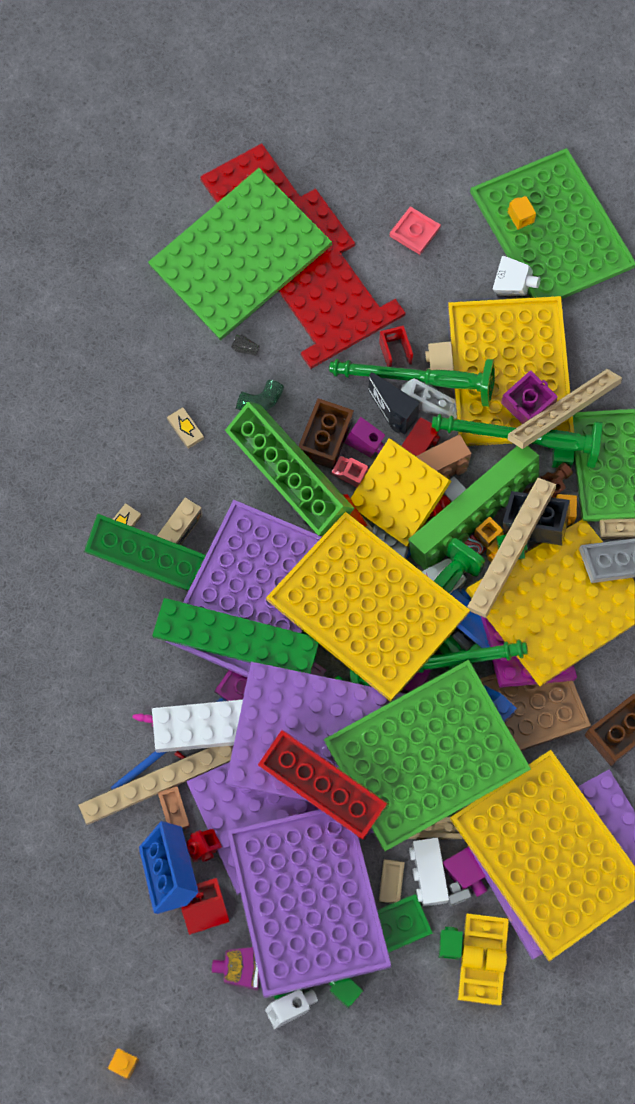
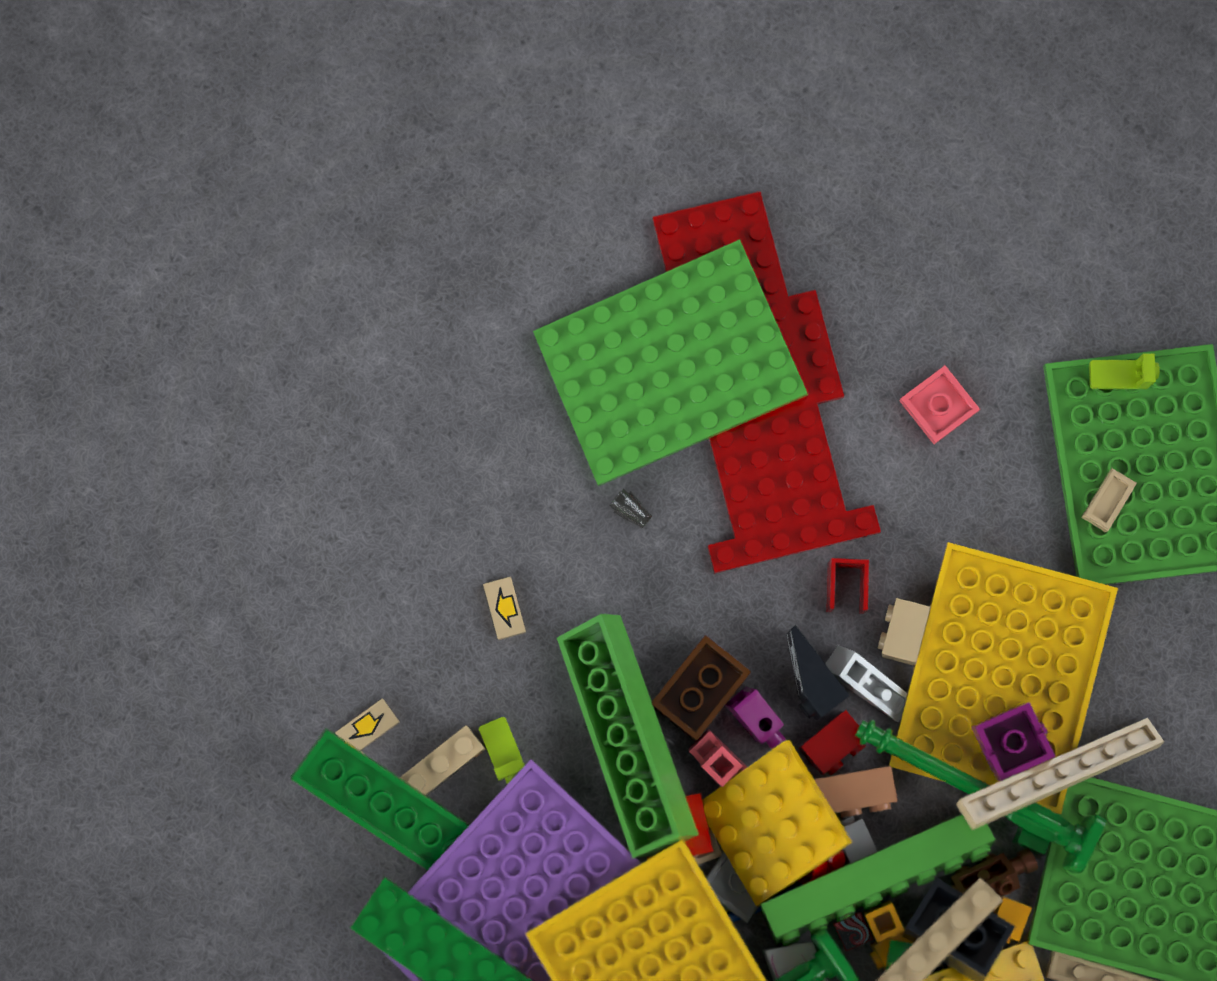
camera: 20 degrees right, 10 degrees up
clear green cylinder [236,380,284,411] -> none
green piece [329,359,495,407] -> none
white torso [493,256,540,296] -> none
light orange brick [508,196,536,229] -> none
none -> lime bracket [479,717,525,784]
none -> tan tile [1081,468,1137,532]
none -> lime bracket [1089,354,1160,389]

